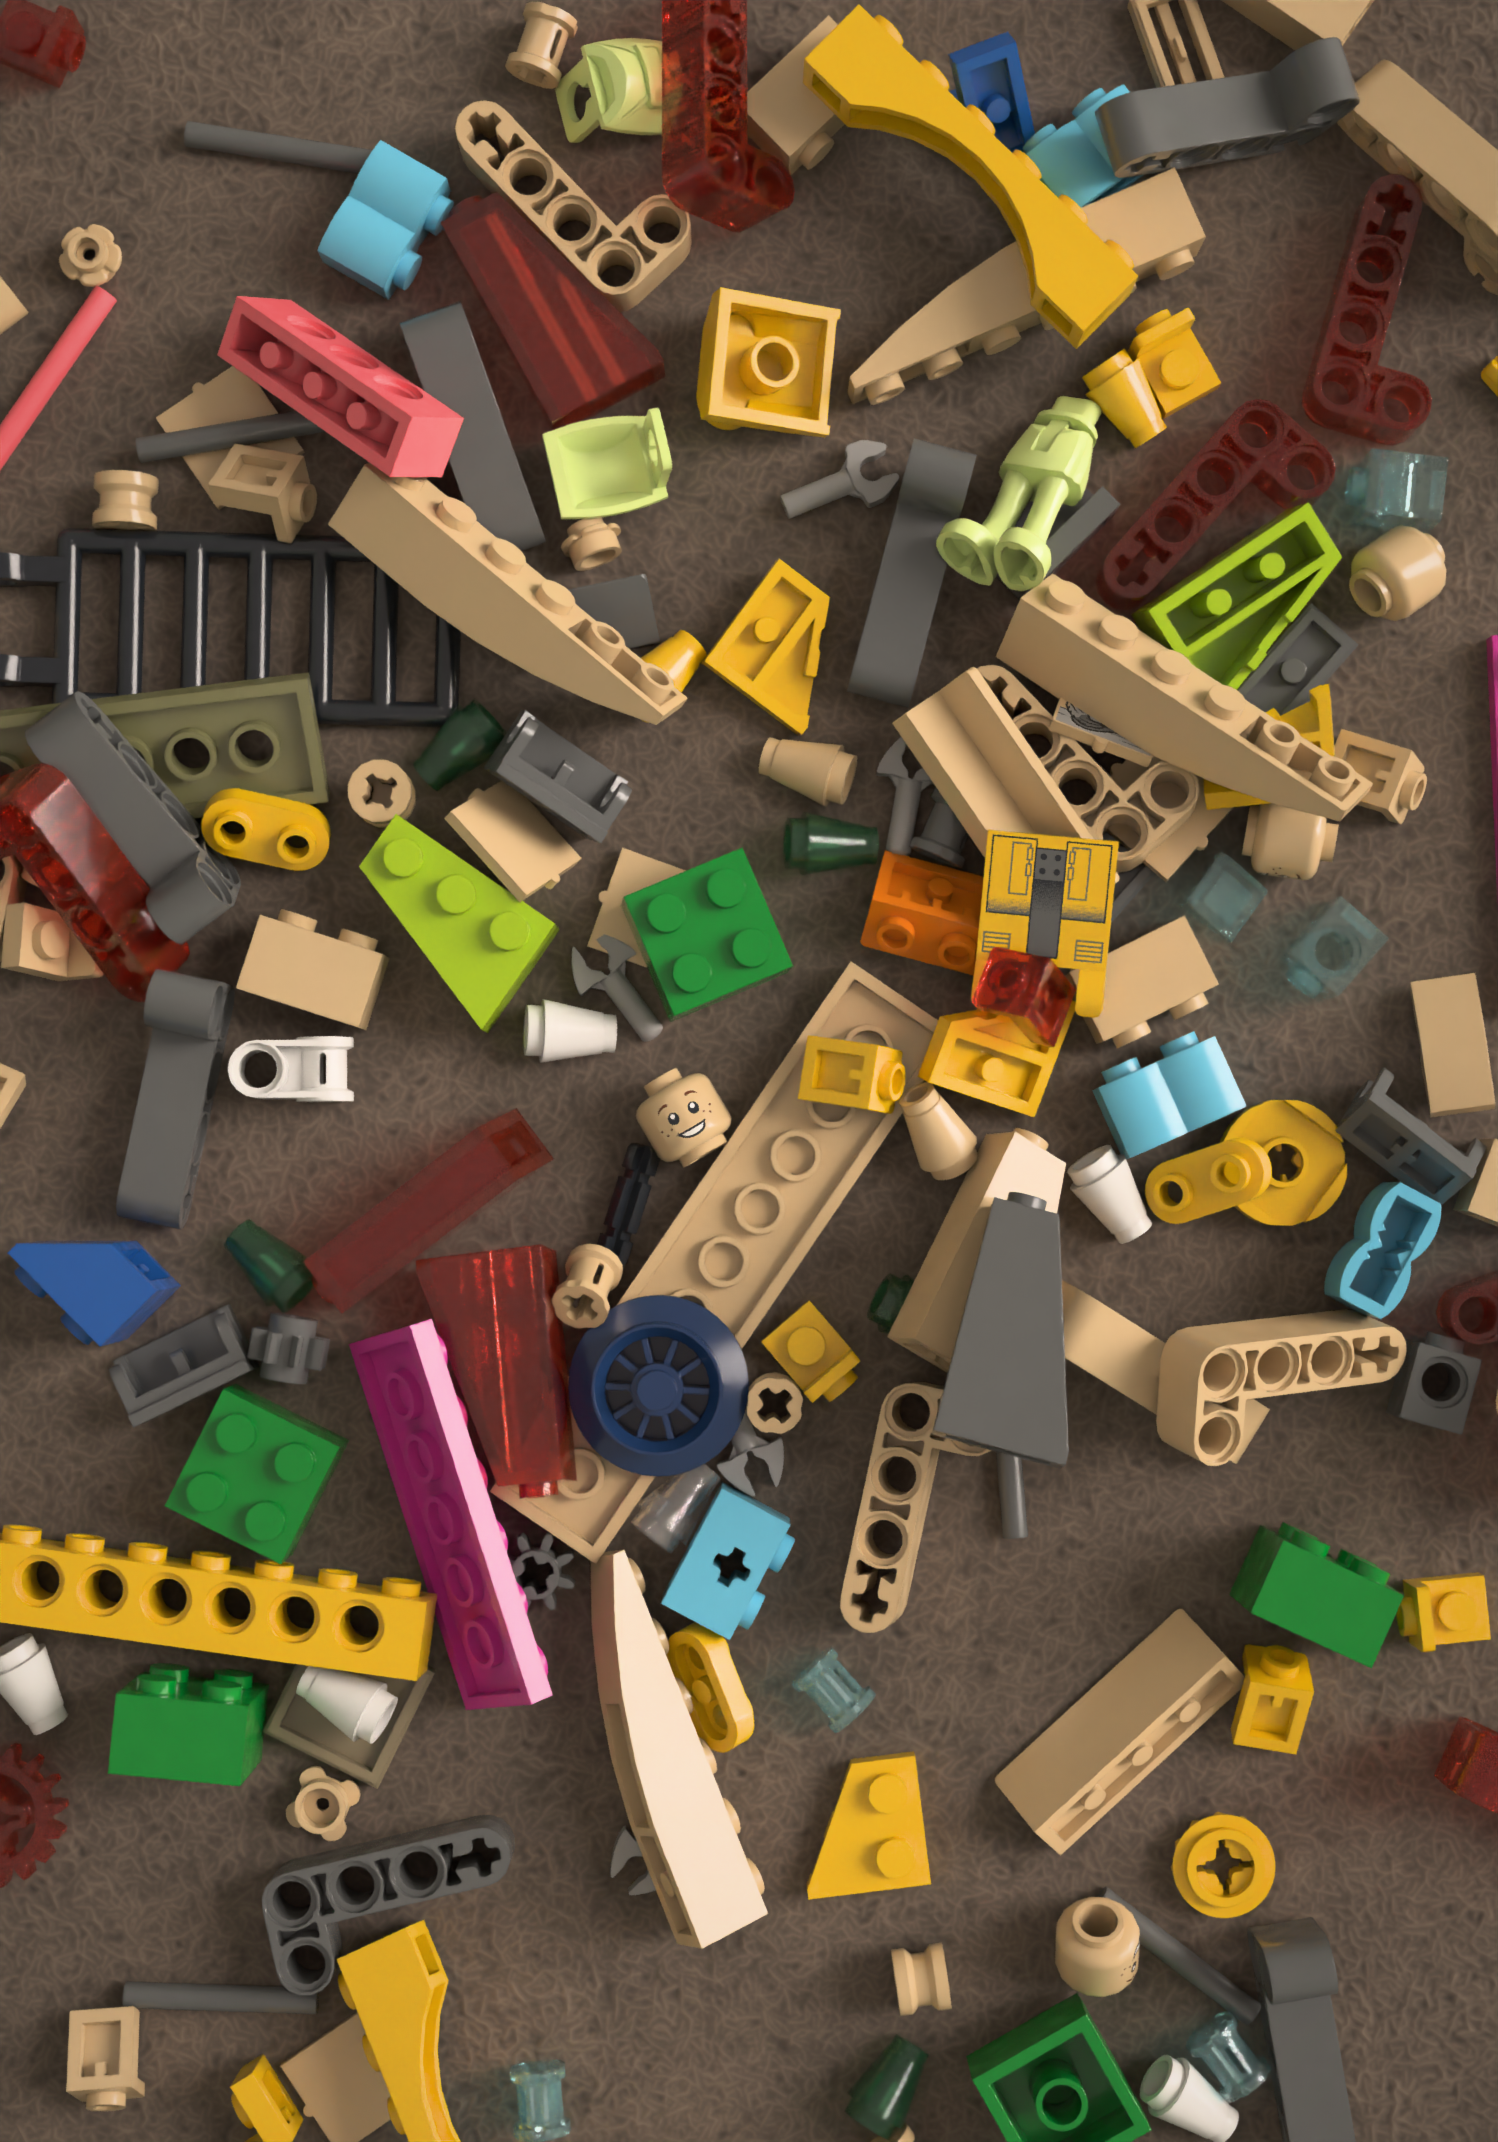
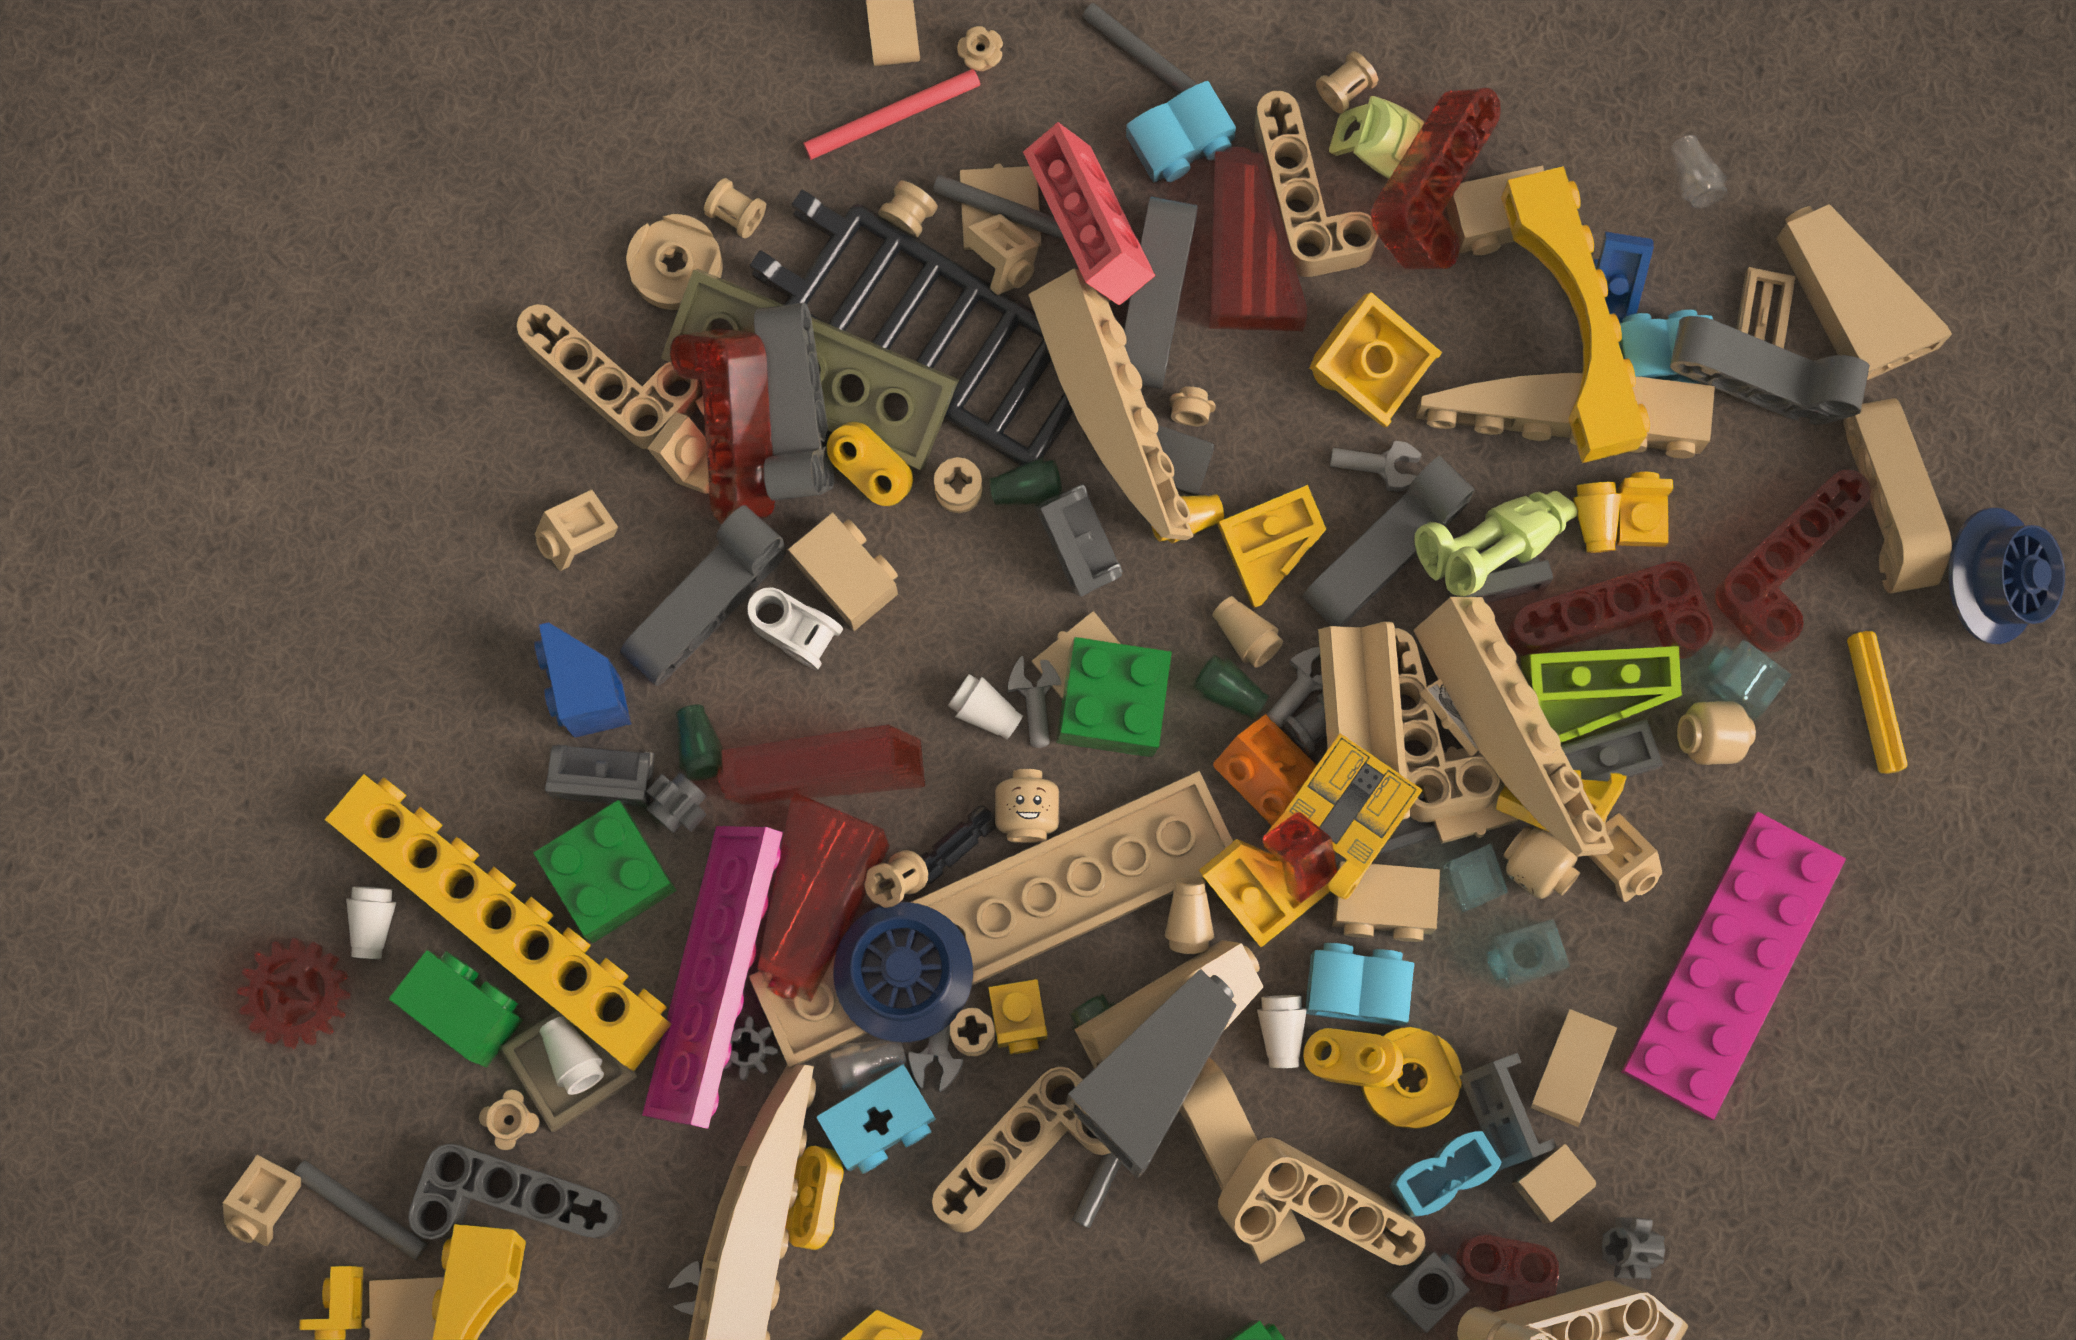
camera: 35 degrees right, 10 degrees down
lime wedge [359,814,560,1033] -> none
tan piece [444,781,582,902] -> none
yellowish green piece [542,407,672,519] -> none
clear light blue bush [792,1646,876,1733] -> none
yellow bracket [798,1035,906,1114] -> none

